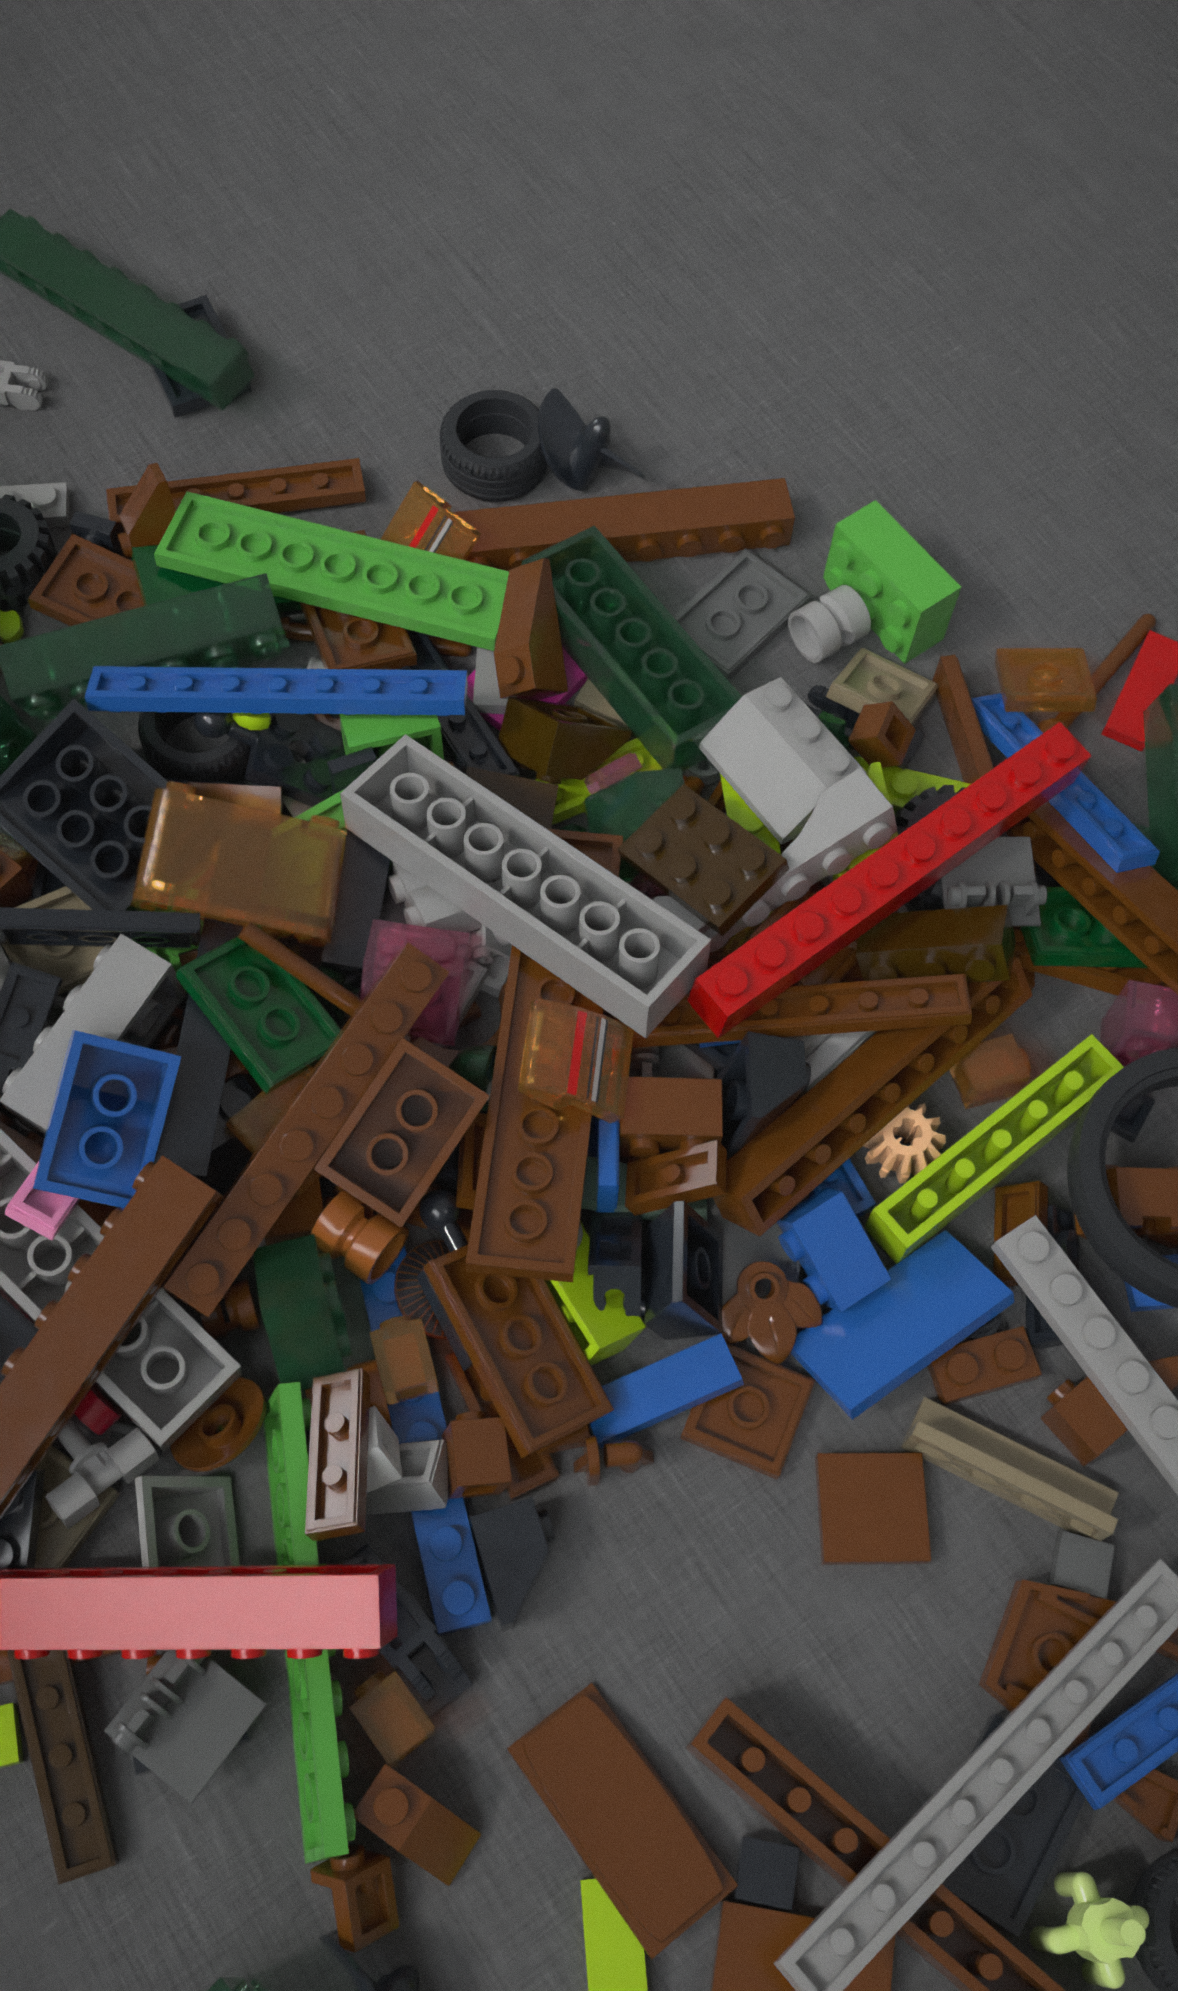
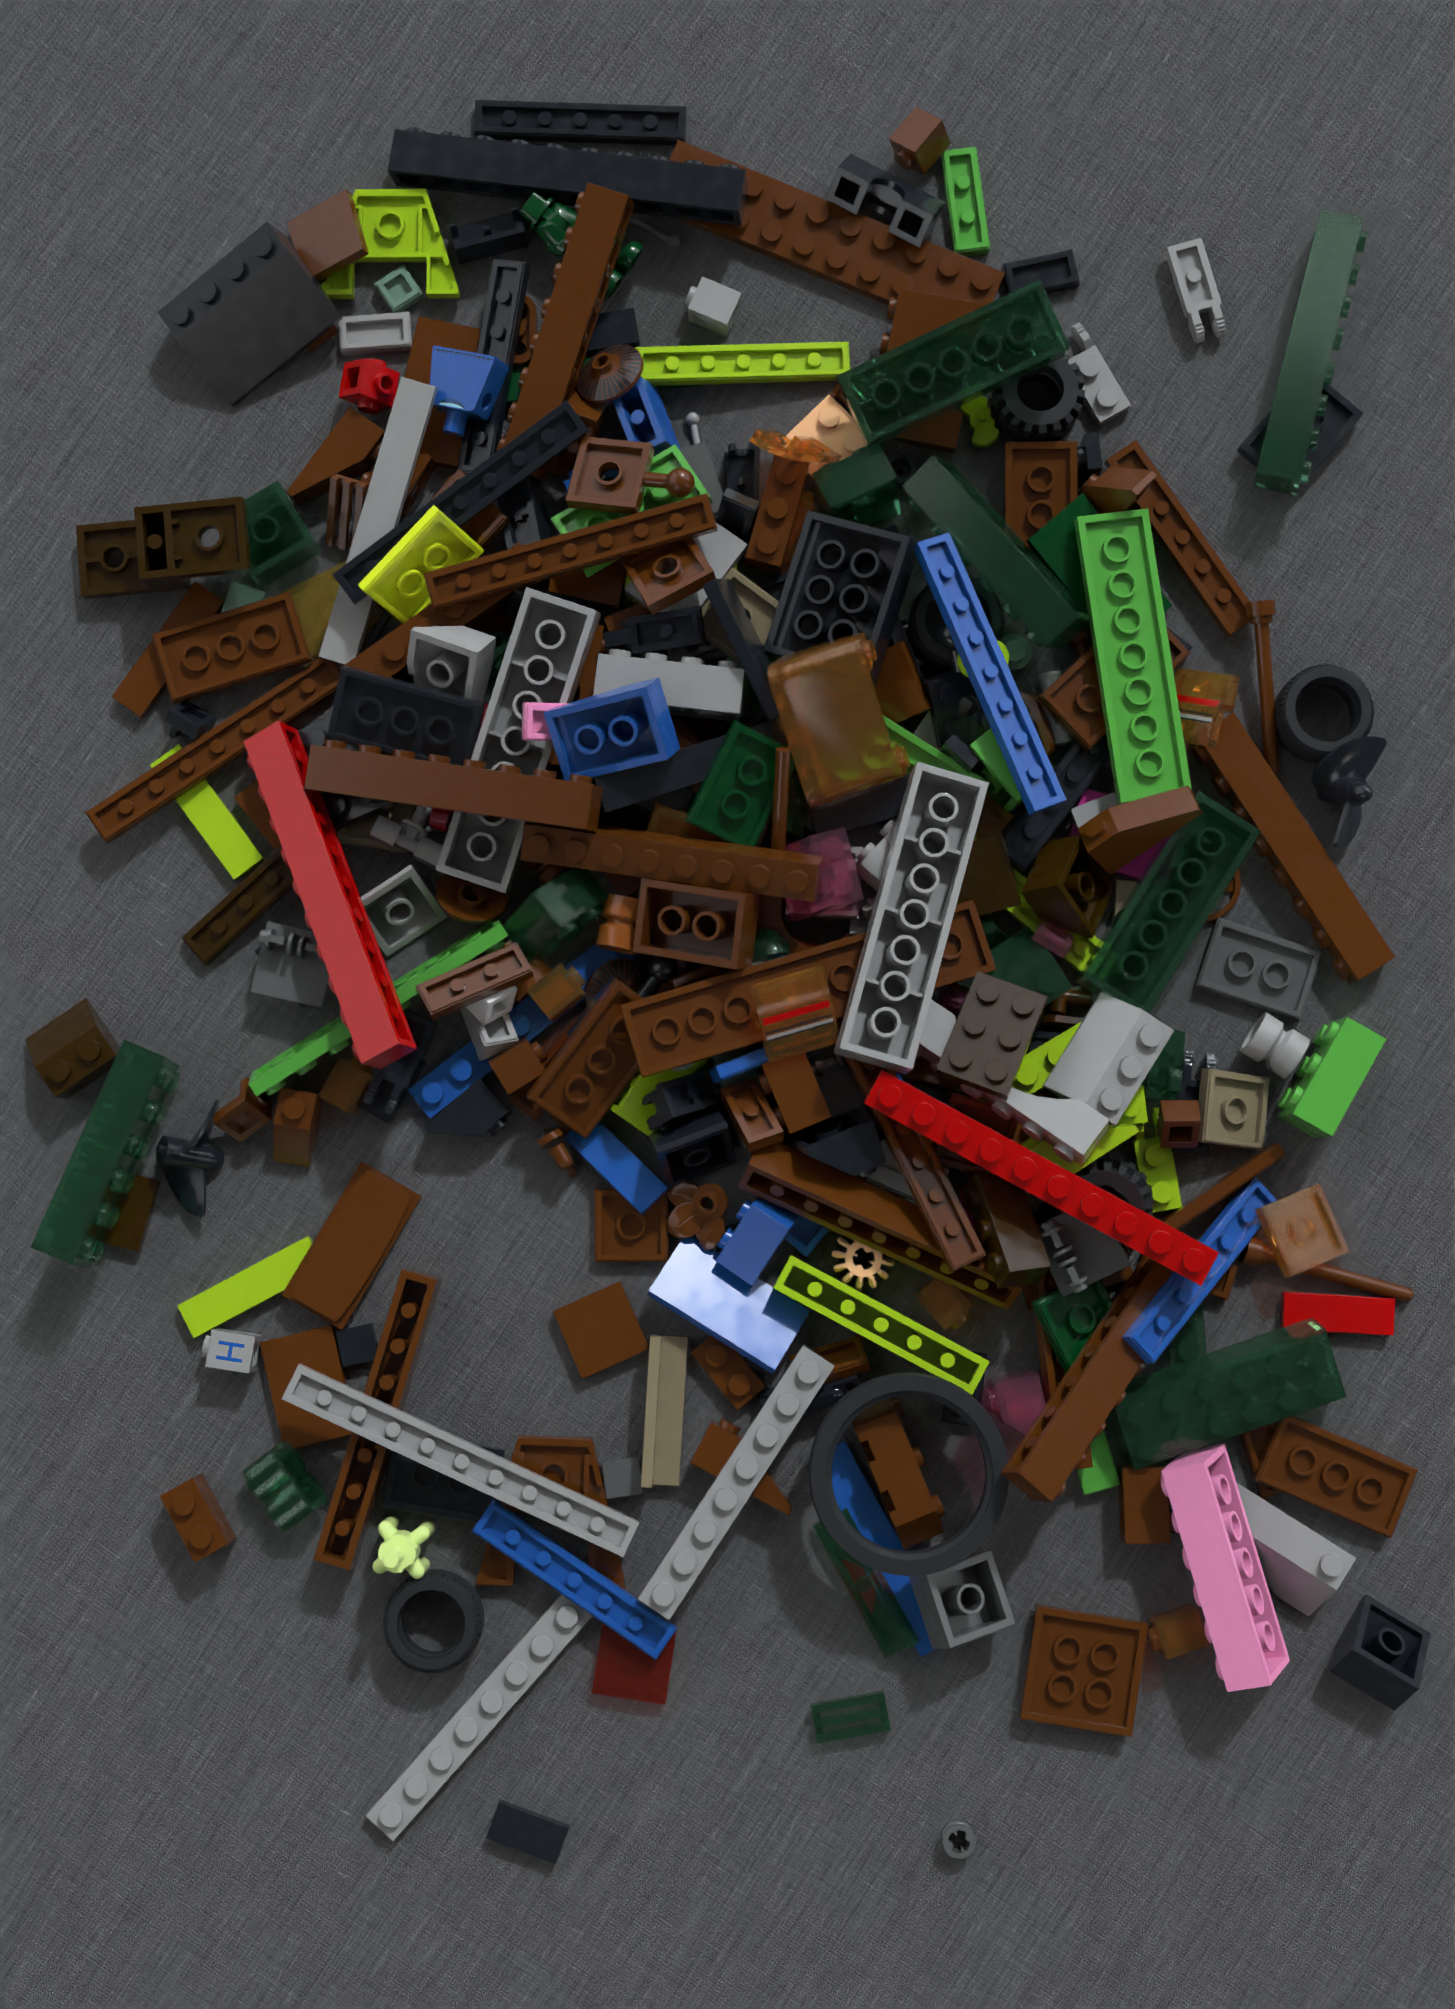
camera: 75 degrees right, 20 degrees up
none -> reddish brown piece [1245,600,1279,775]

